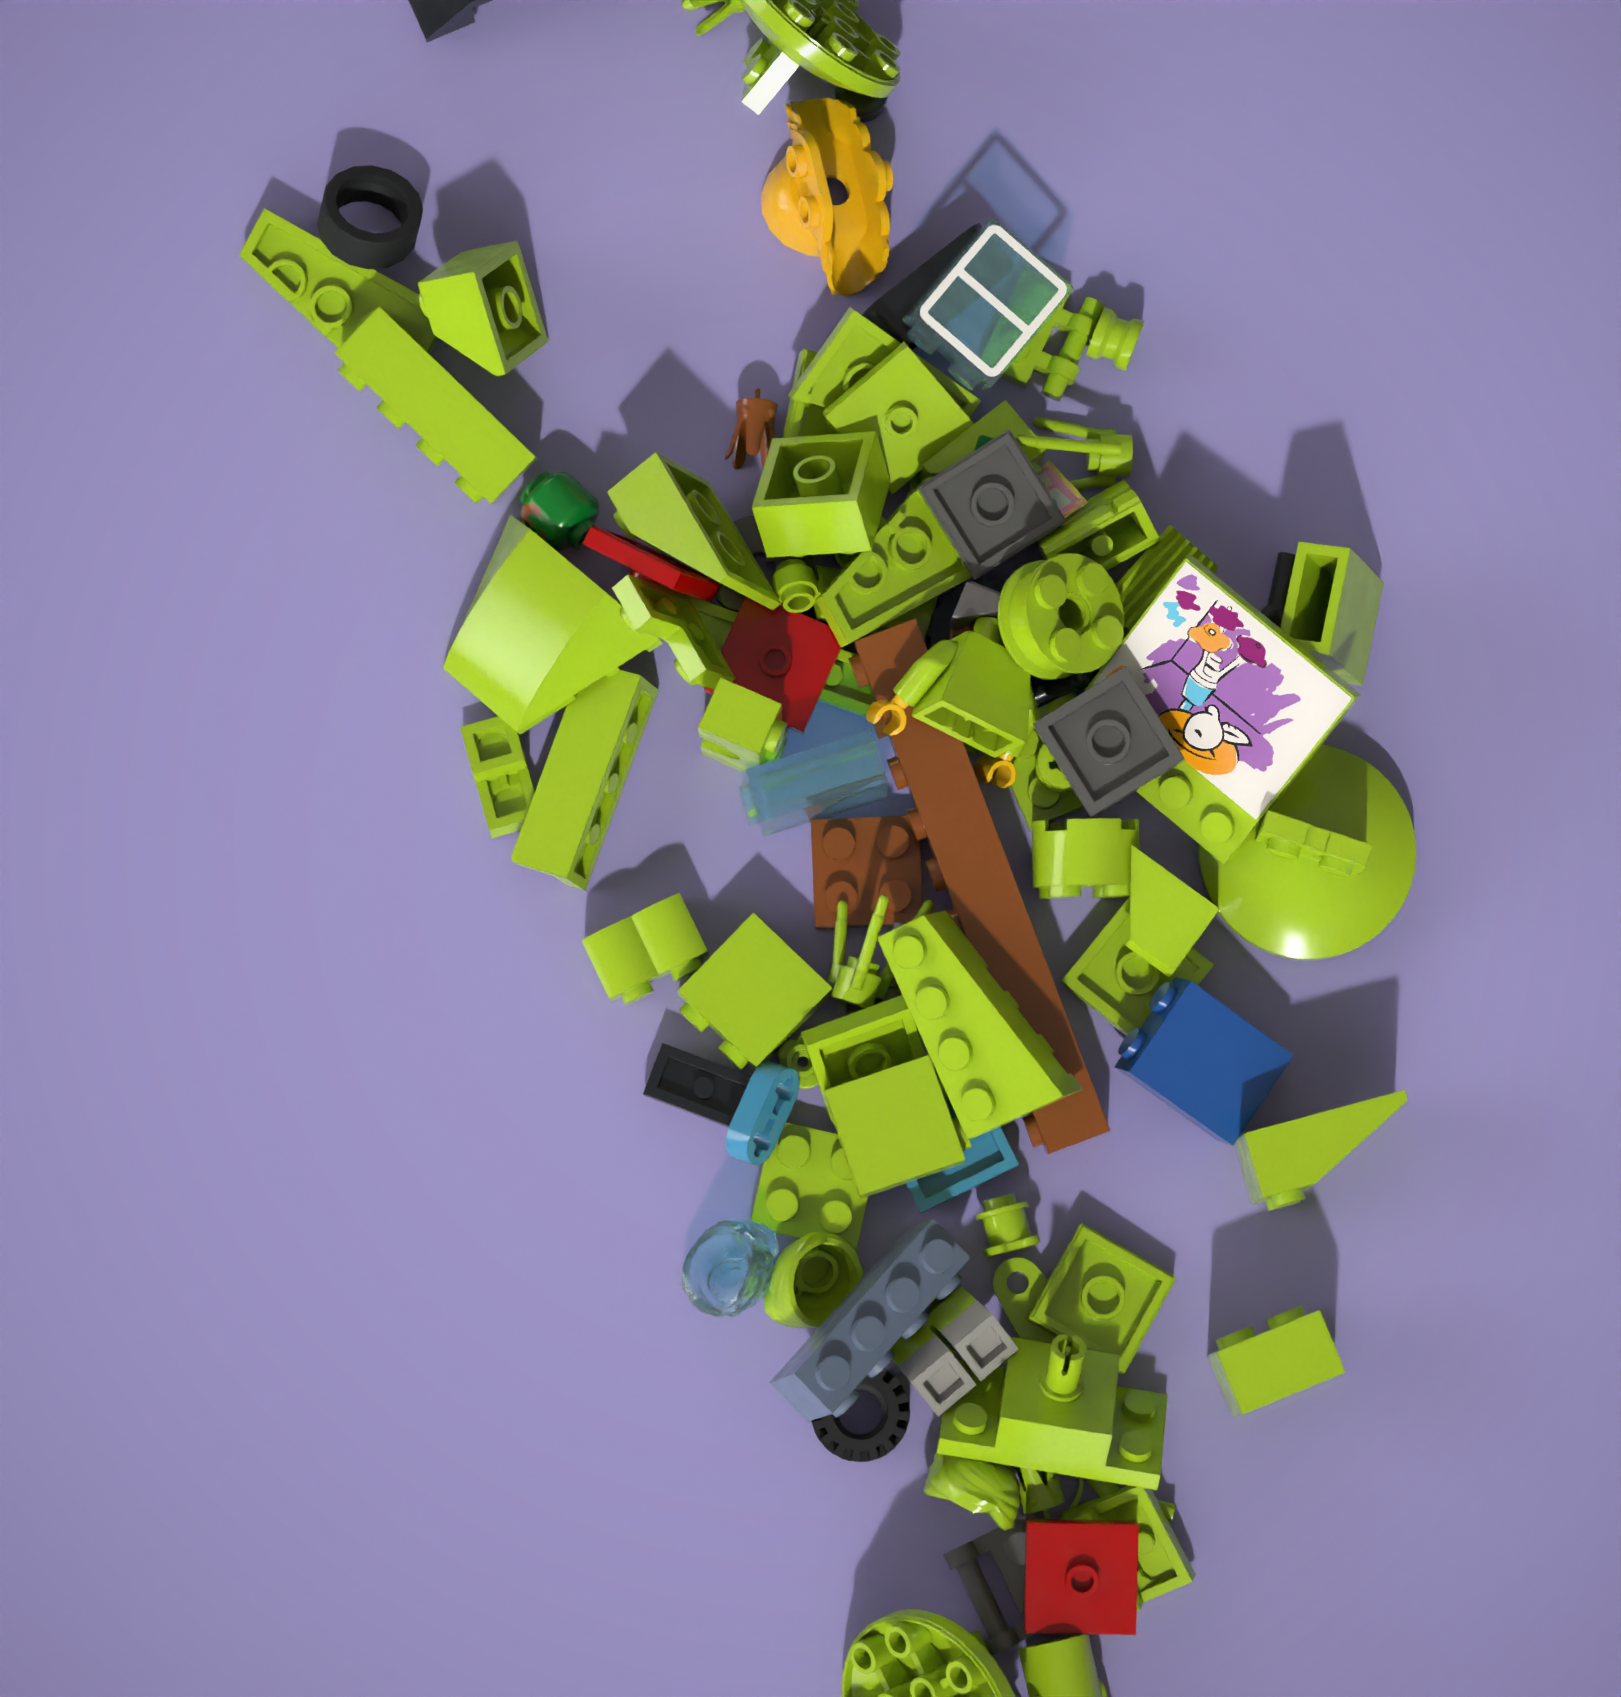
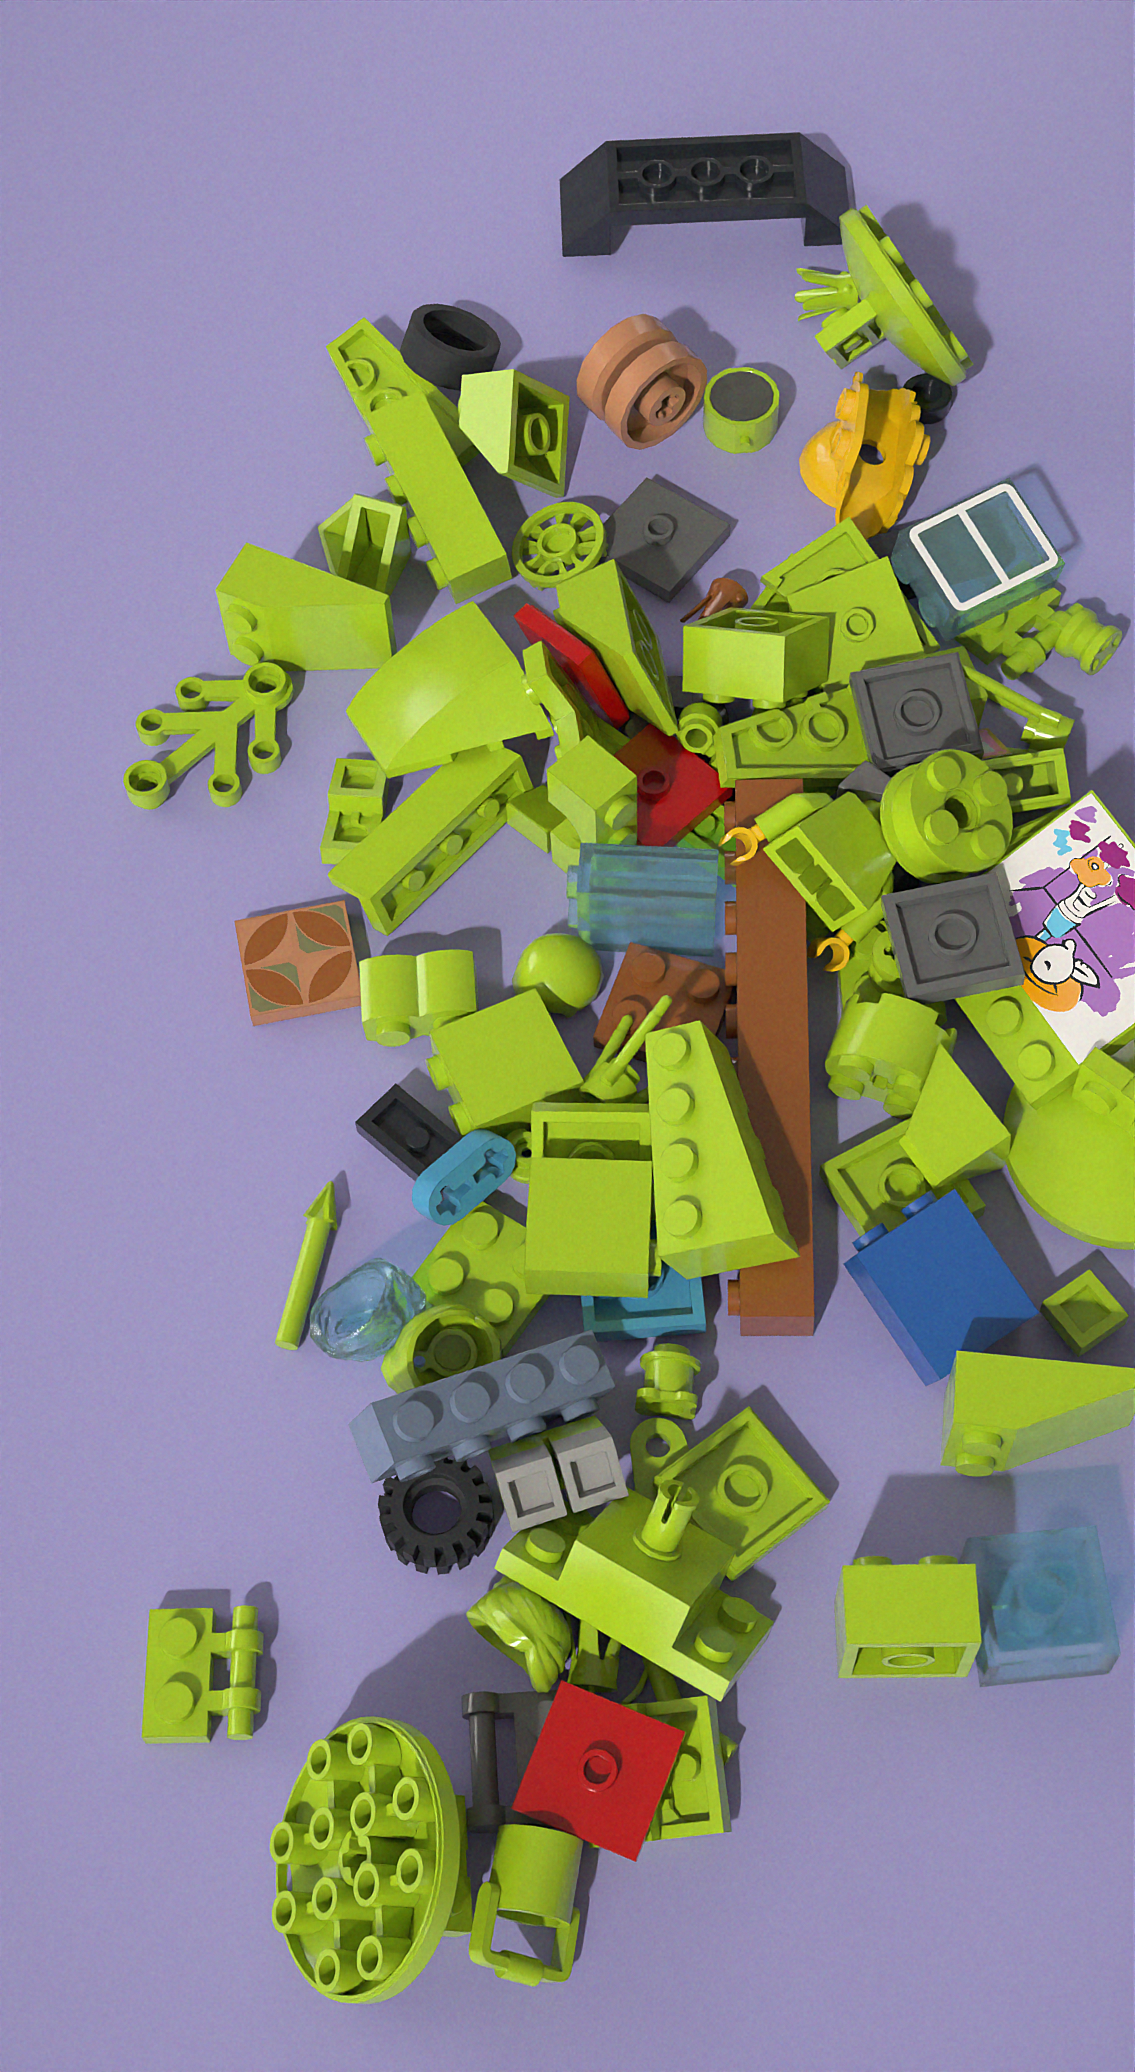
camera: 25 degrees right, 20 degrees down
green head [520,472,599,551] -> none
none -> lime plant [123,662,294,810]
none -> lime plate [141,1605,264,1744]
none -> lime slope [215,542,397,672]
none -> tile [234,900,361,1026]
none -> lime piece [275,1181,337,1350]
none -> lime slope [317,493,412,596]
none -> lime slope [506,785,567,854]
none -> lime wheel [512,502,608,591]
none -> lime hair [512,933,604,1018]
none -> nougat wheel [576,314,707,450]
none -> dark grey plate [588,477,730,603]
none -> piece [703,367,780,454]
none -> clear light blue brick [959,1525,1121,1687]
none -> lime plate [1039,1269,1129,1357]

